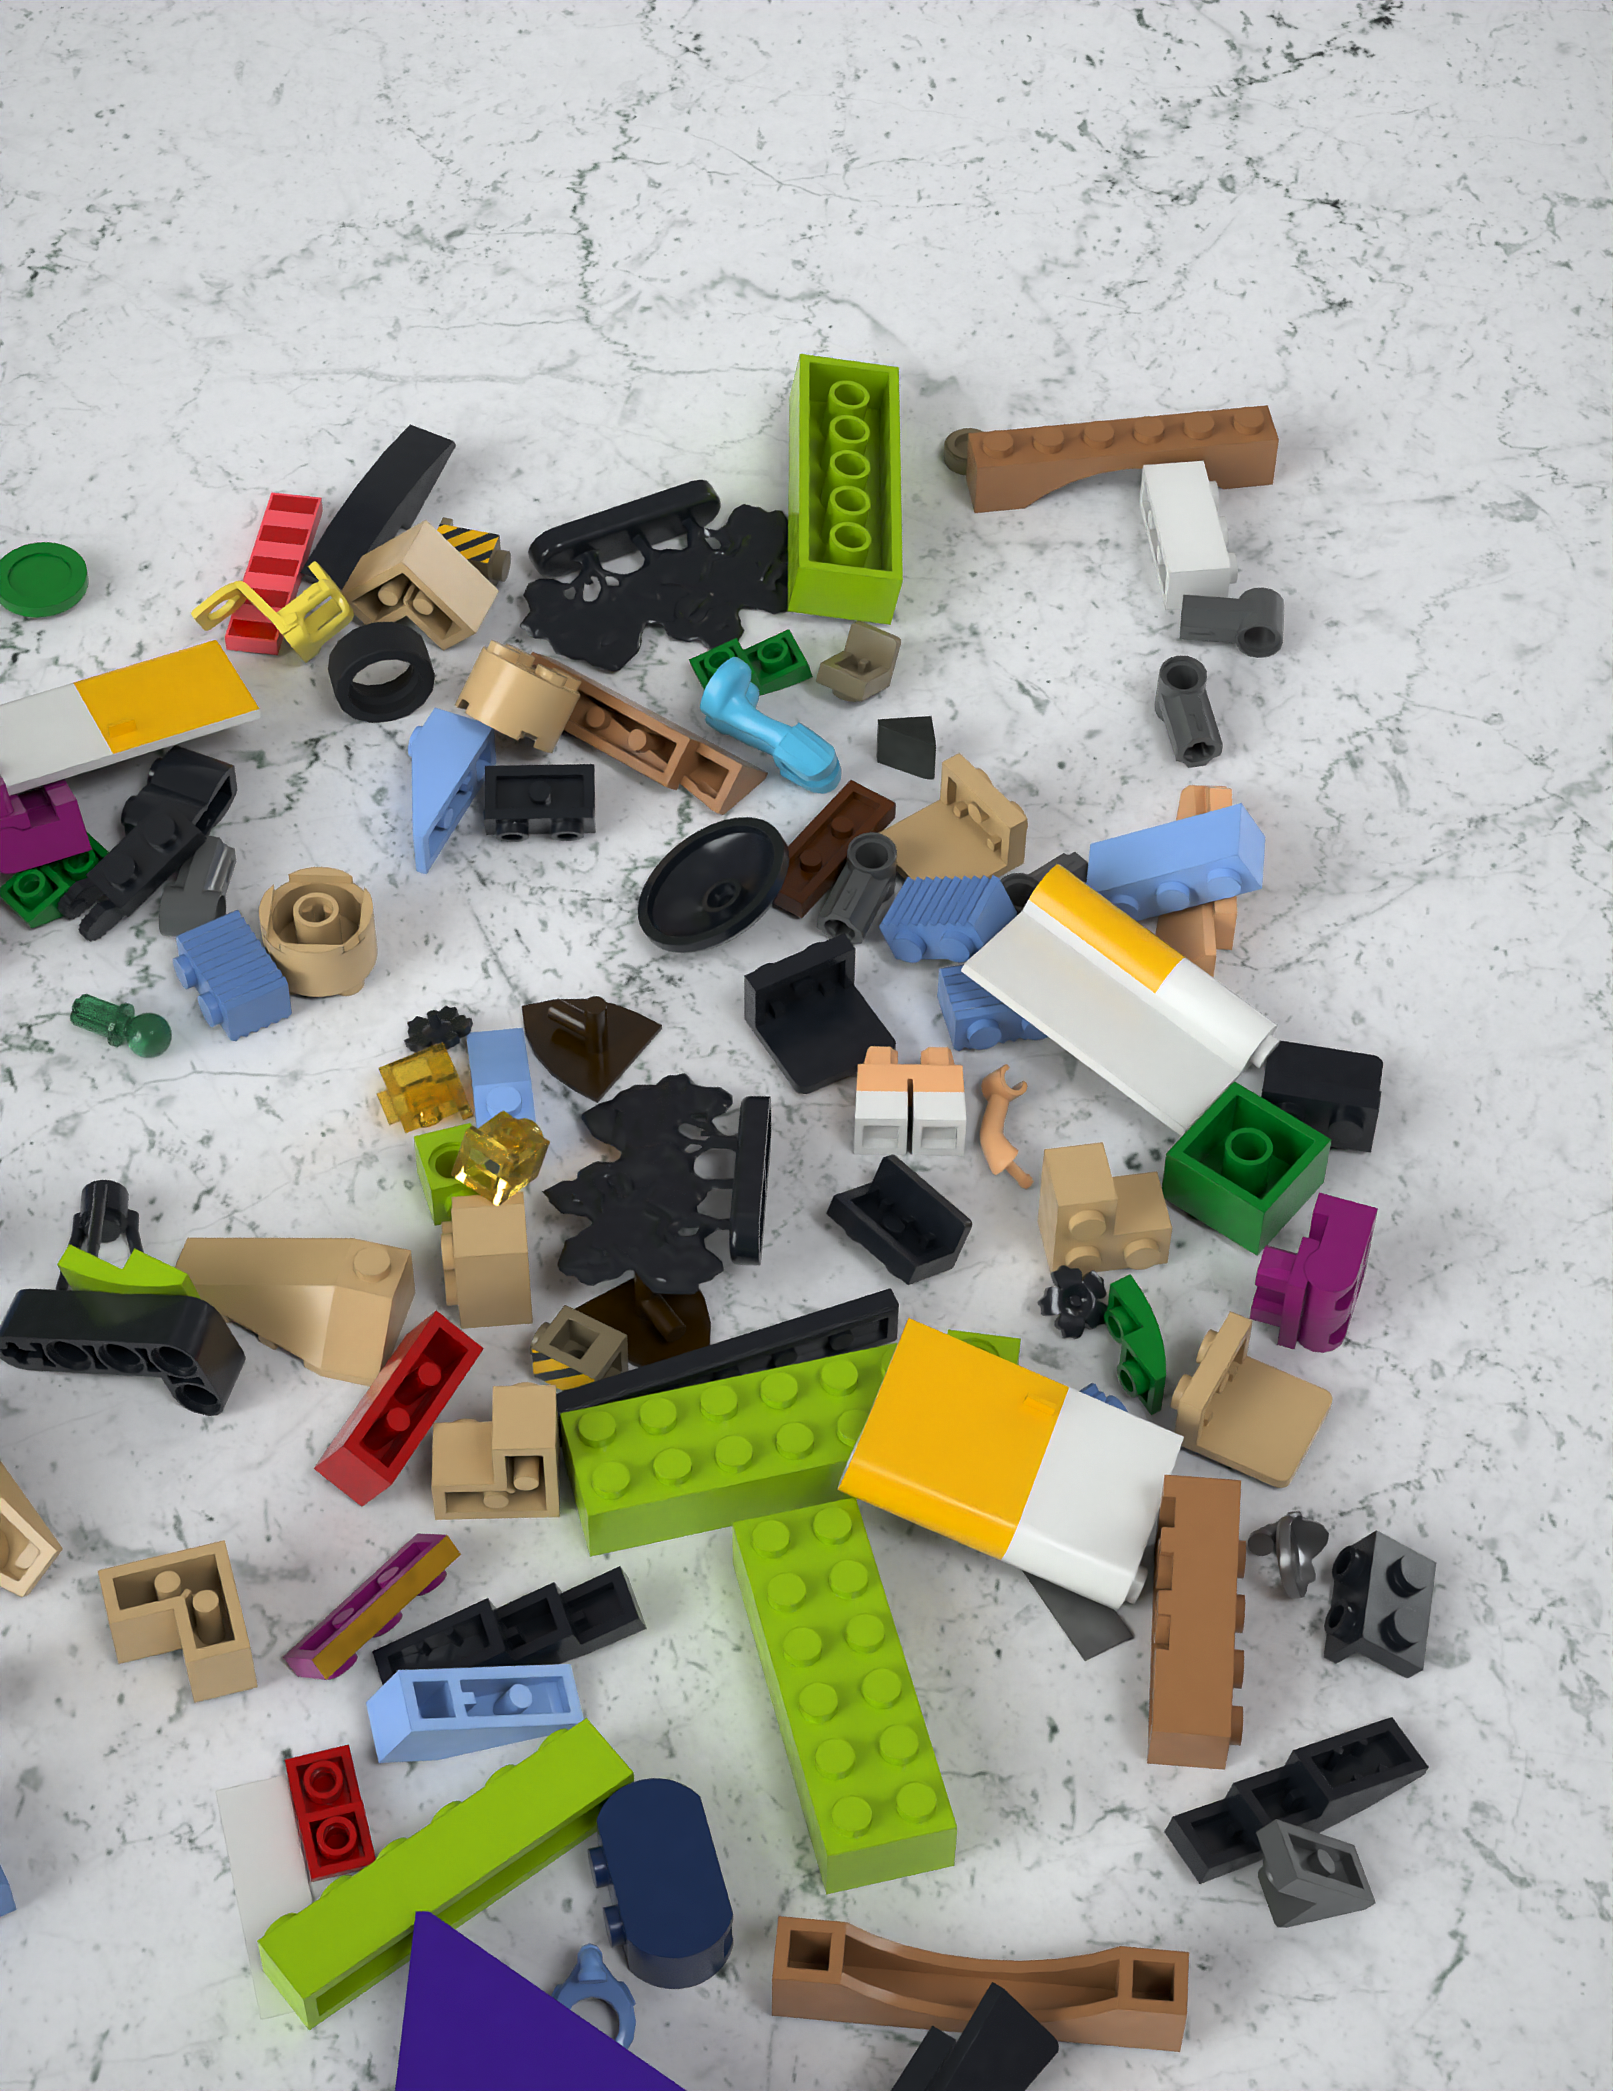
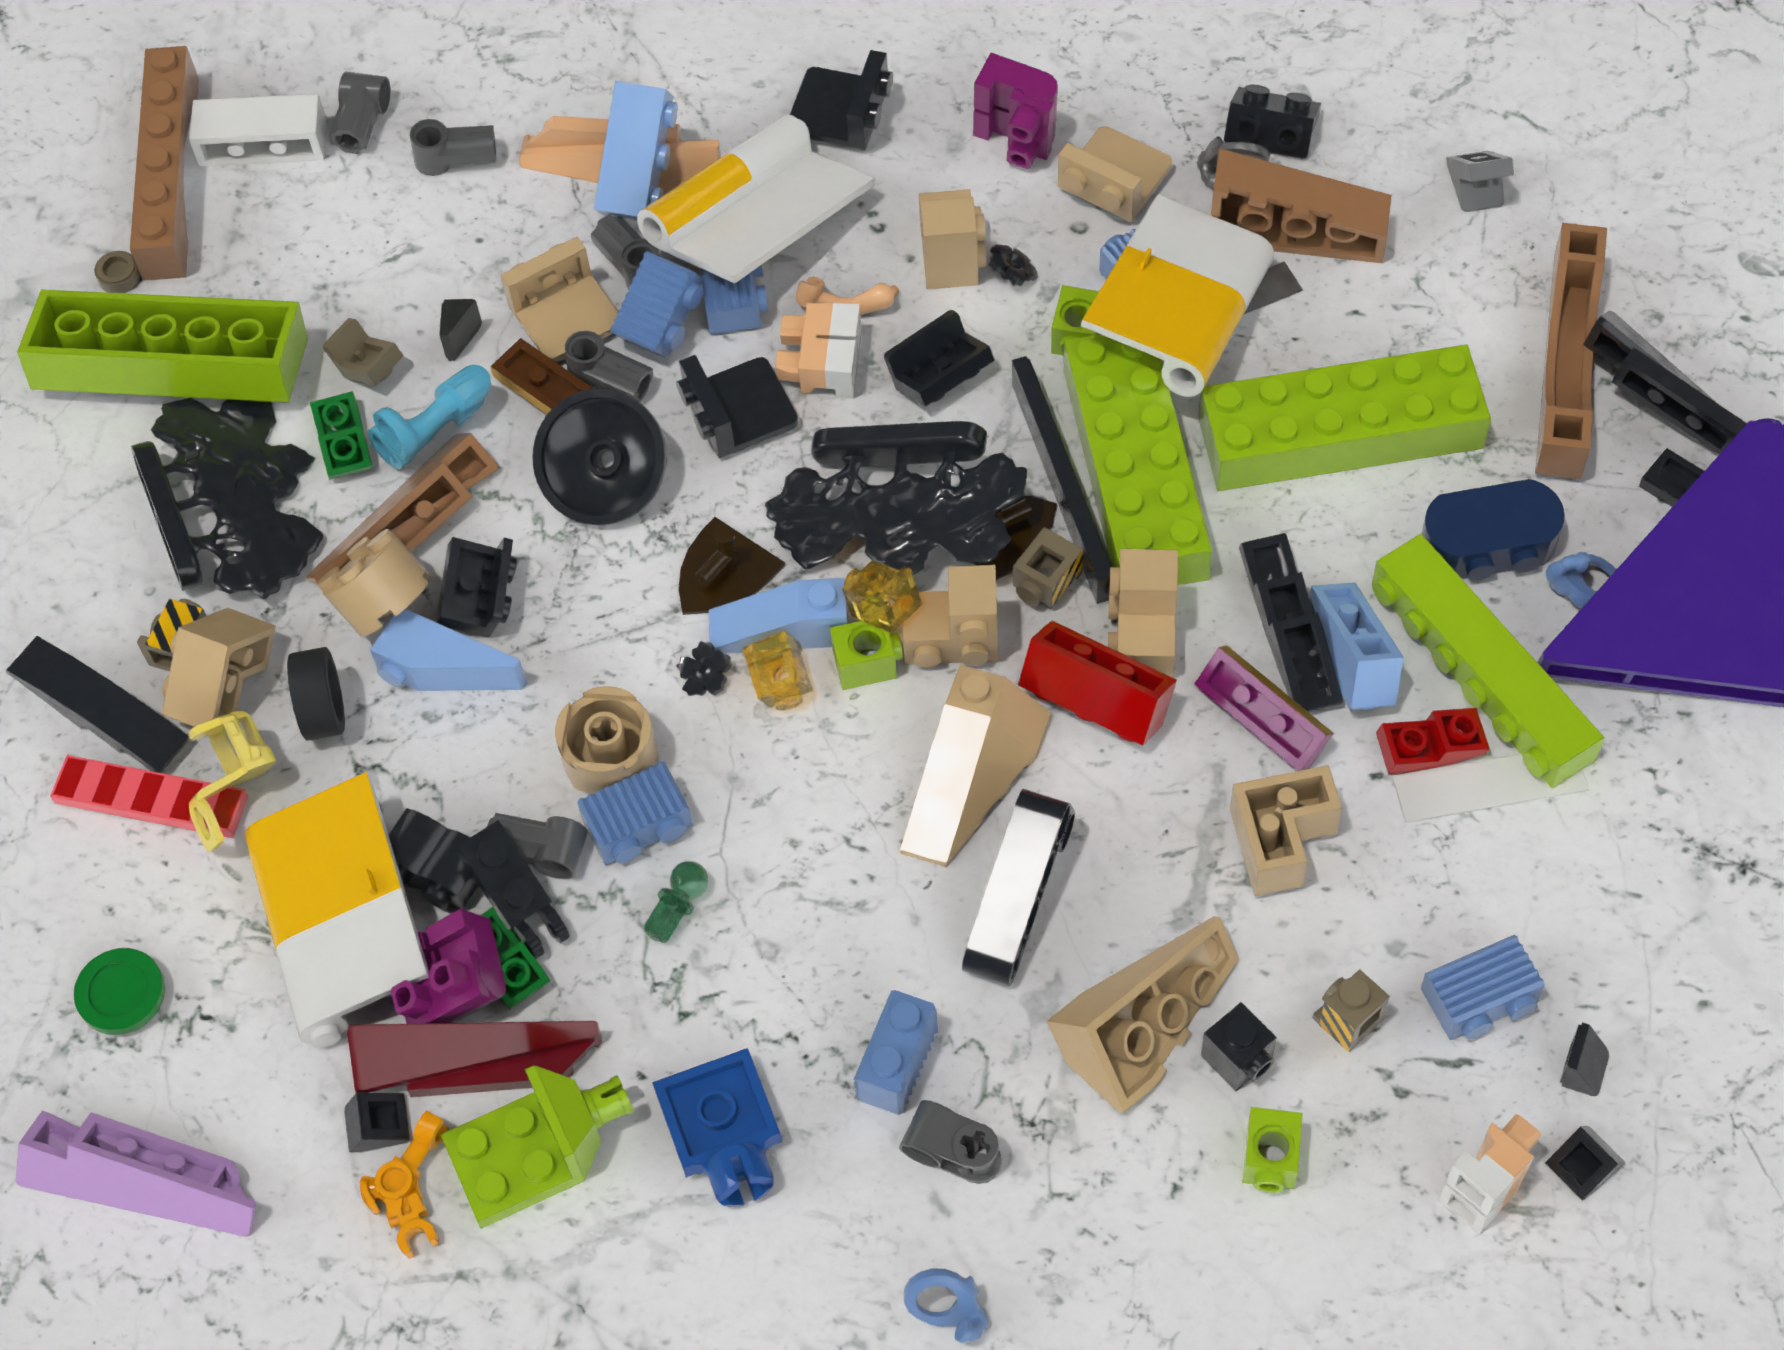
camera: 80 degrees left, 10 degrees up
black plant [56,1180,144,1290] -> none
lime slope [57,1244,202,1300] -> none
green slope [1104,1274,1166,1415] -> none
green brick [1162,1081,1332,1256] -> none
black slope [1164,1717,1429,1884] -> none

